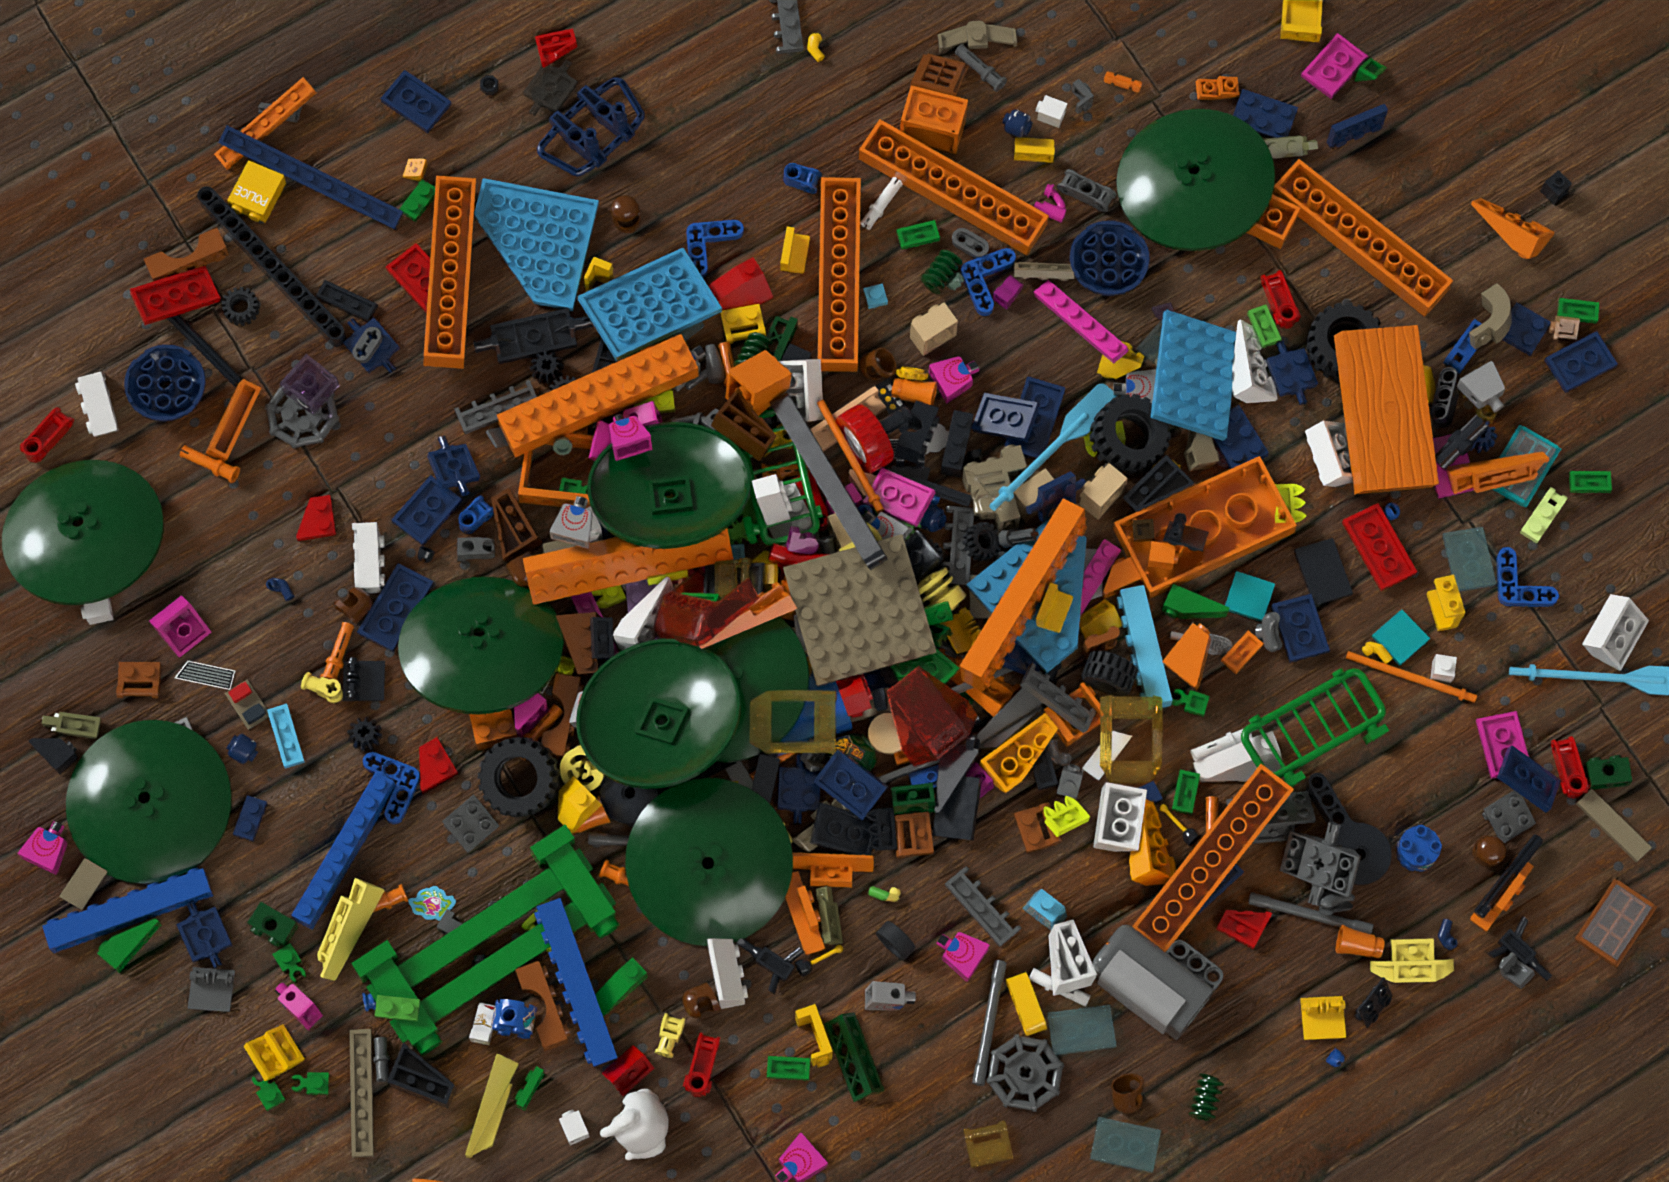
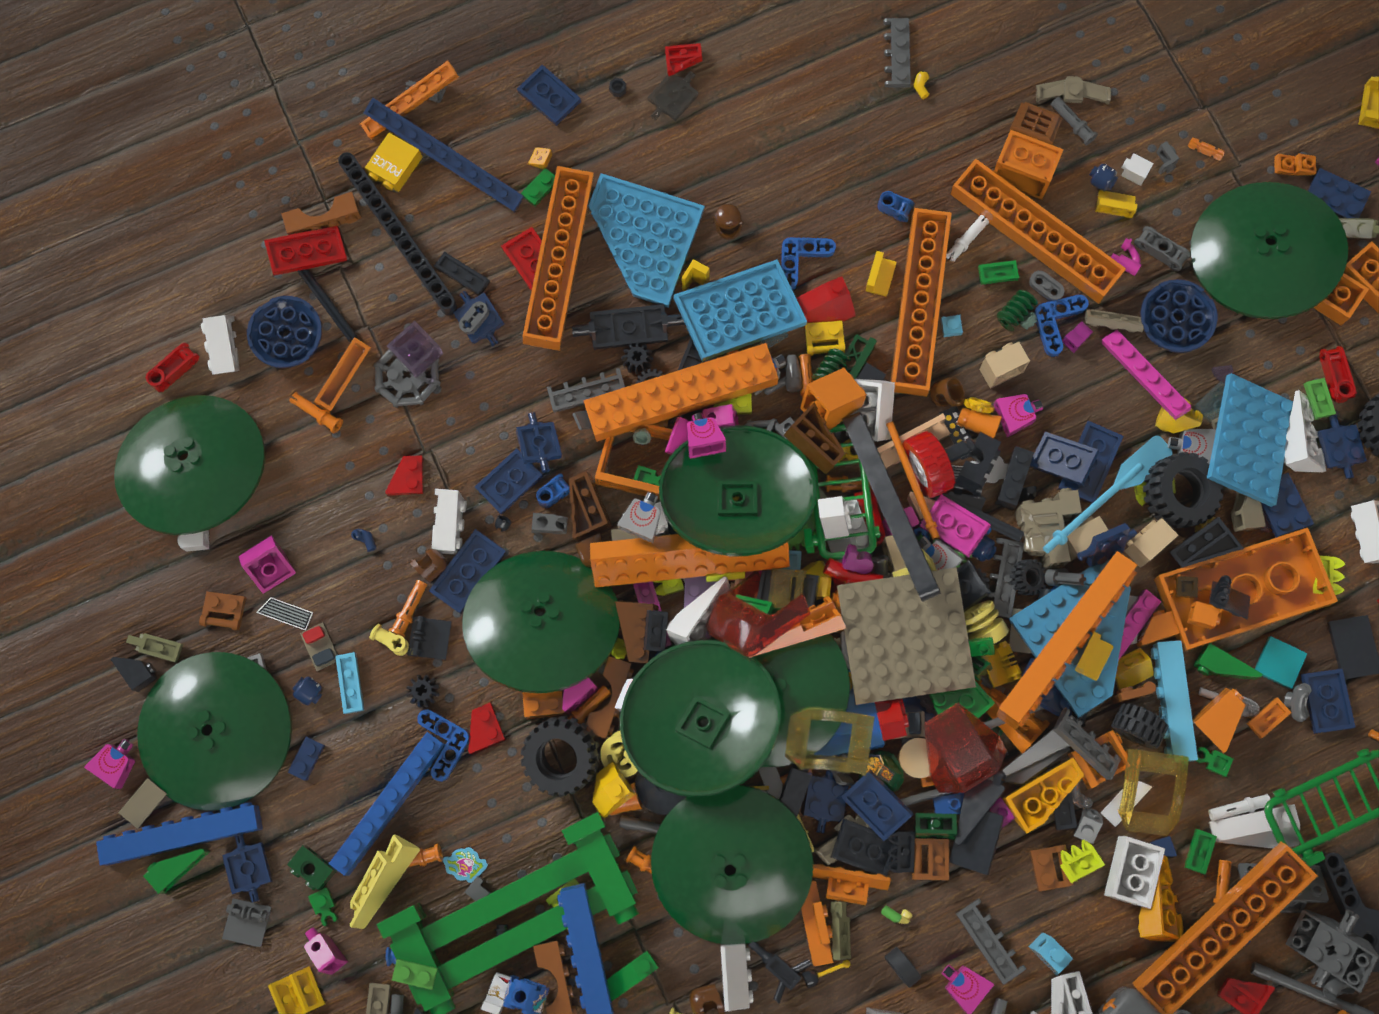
camera: 15 degrees right, 5 degrees up
black tyre [222,287,260,326] -> none
dark grey hinge [442,794,499,853] -> none
dark blue piece [537,77,645,177] -> none
hinge [1159,804,1201,847] -> none

